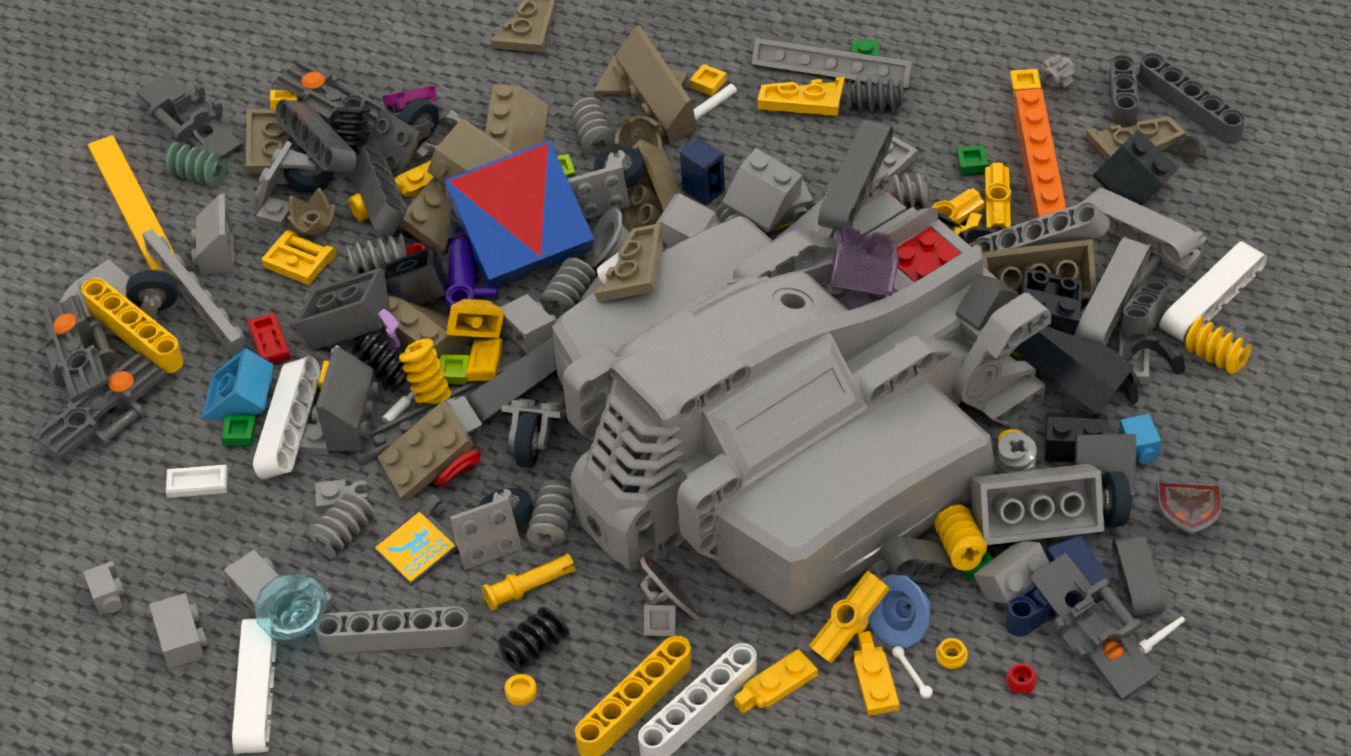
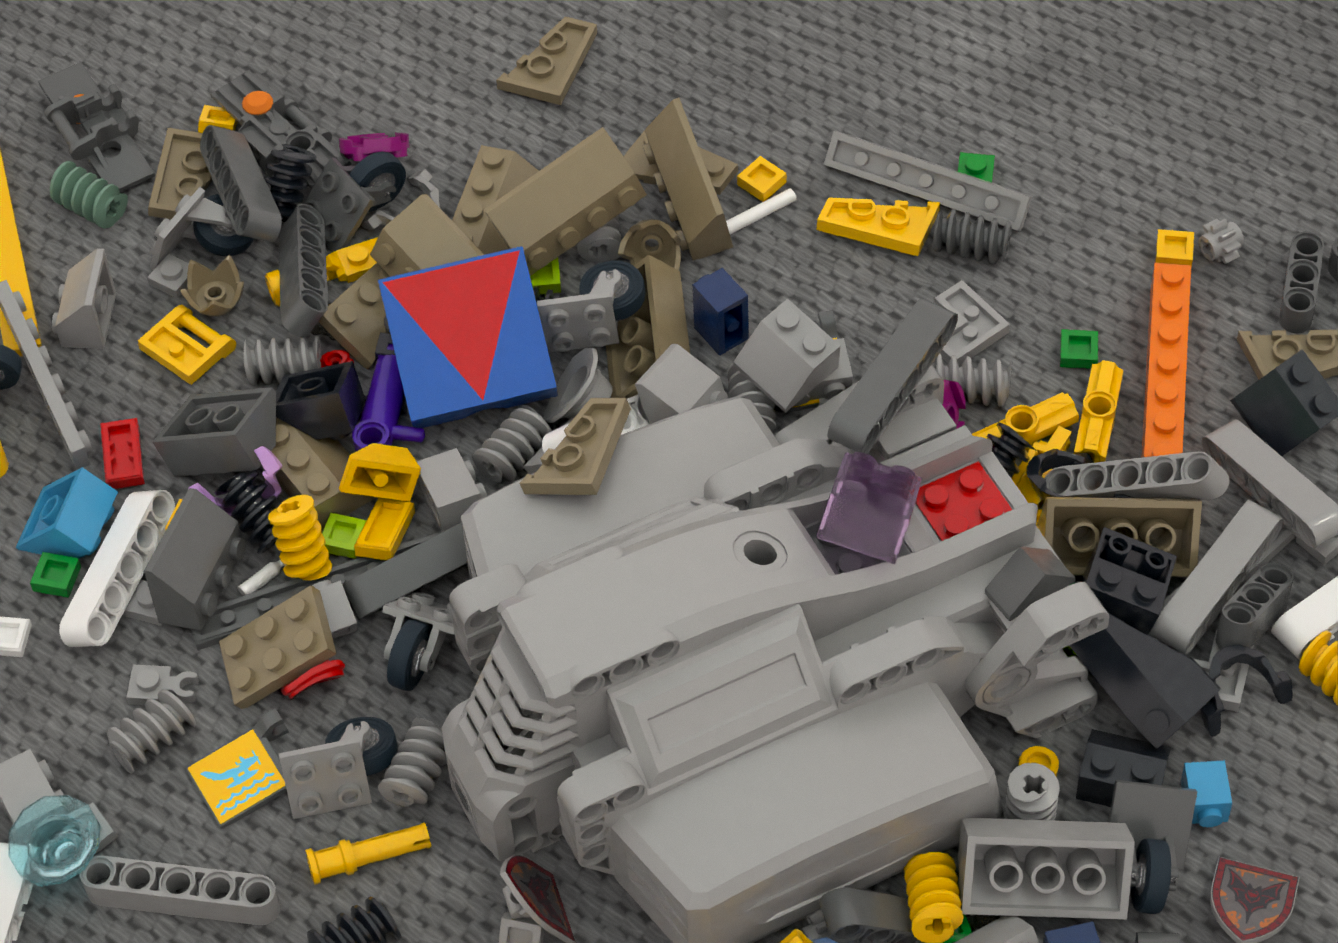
camera: 10 degrees right, 5 degrees up
none -> dark tan slope [484,127,647,276]

